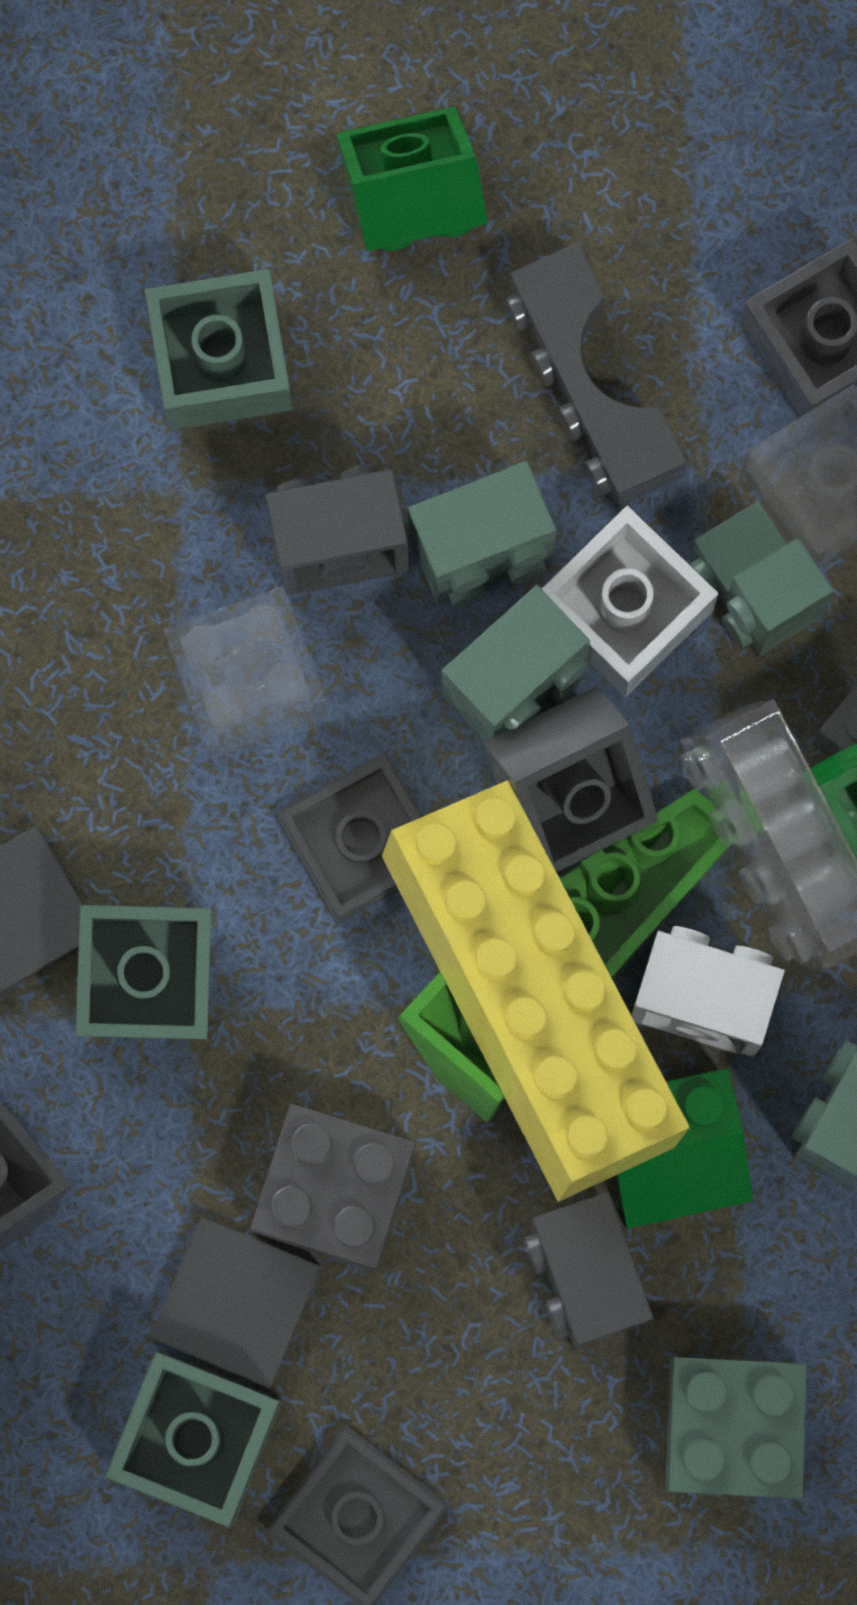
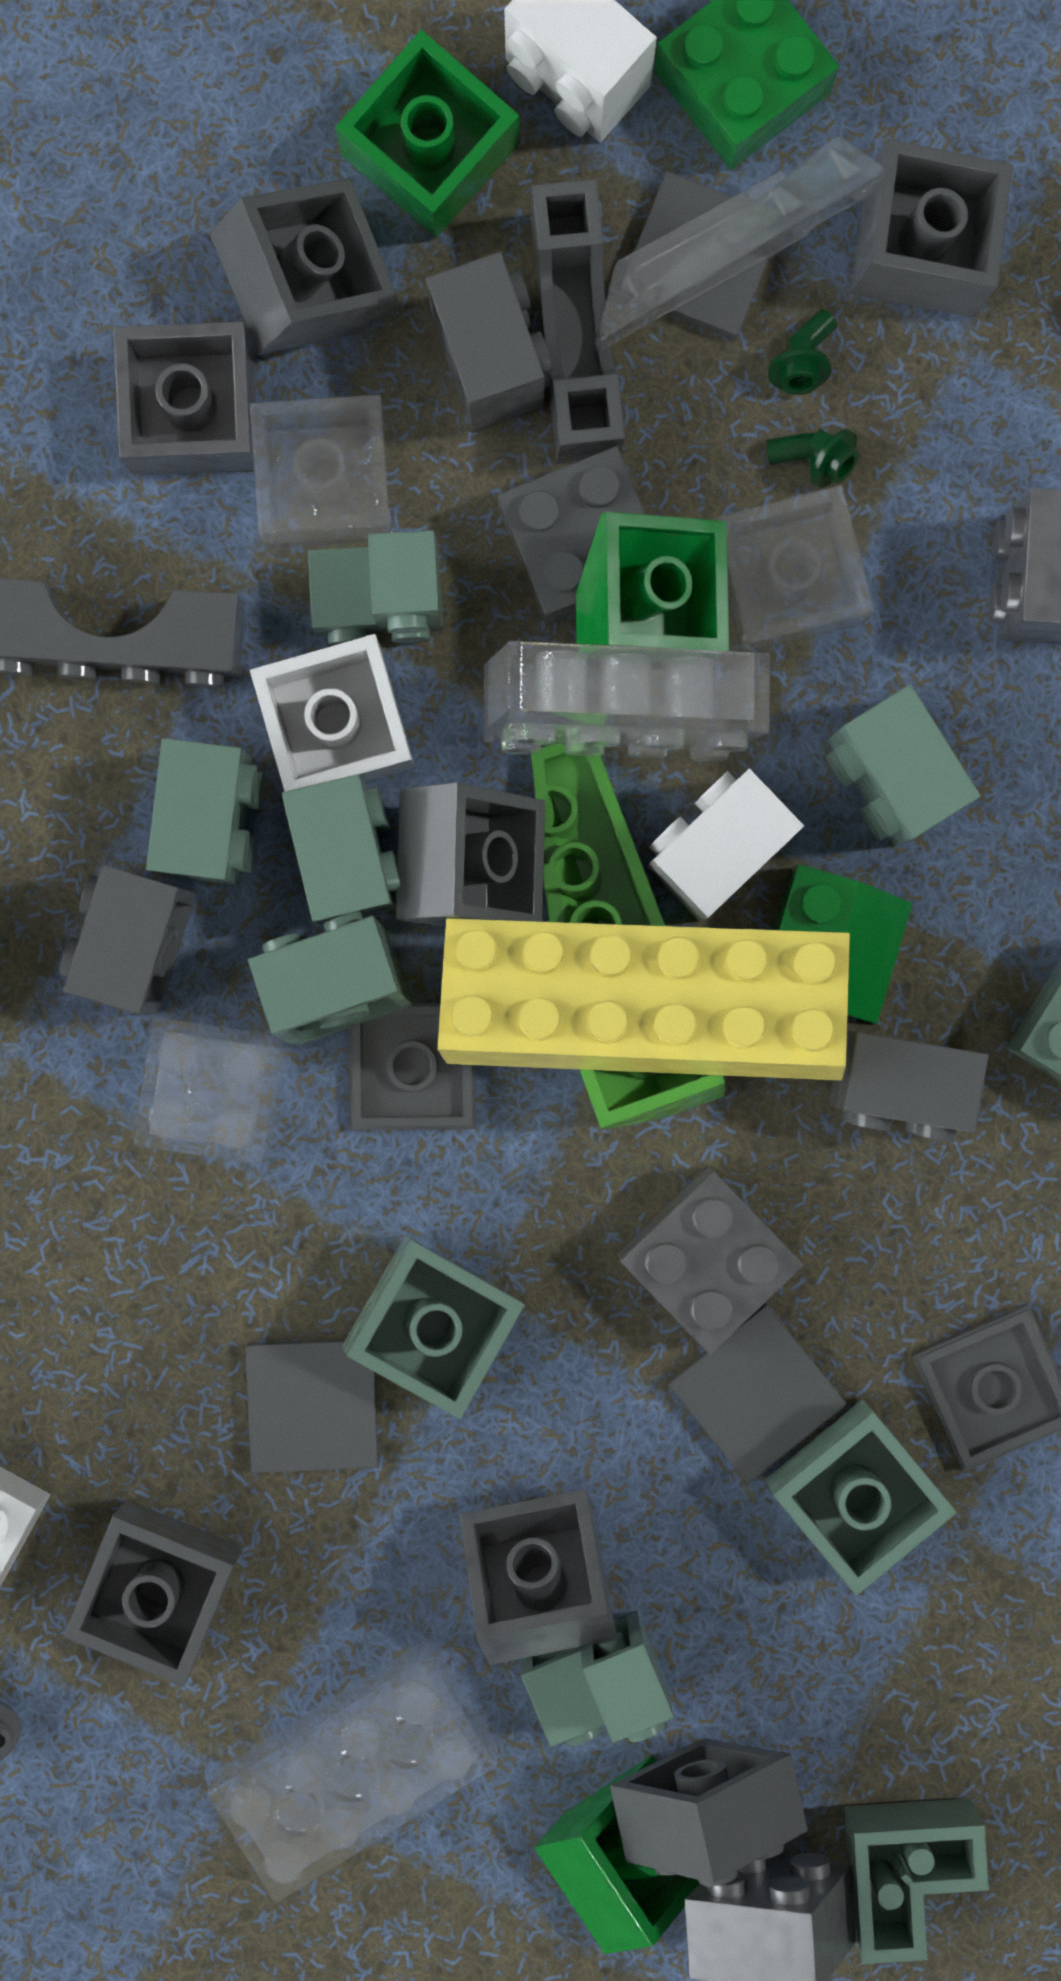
camera: 65 degrees left, 10 degrees up
none -> sand green brick [247,912,414,1047]

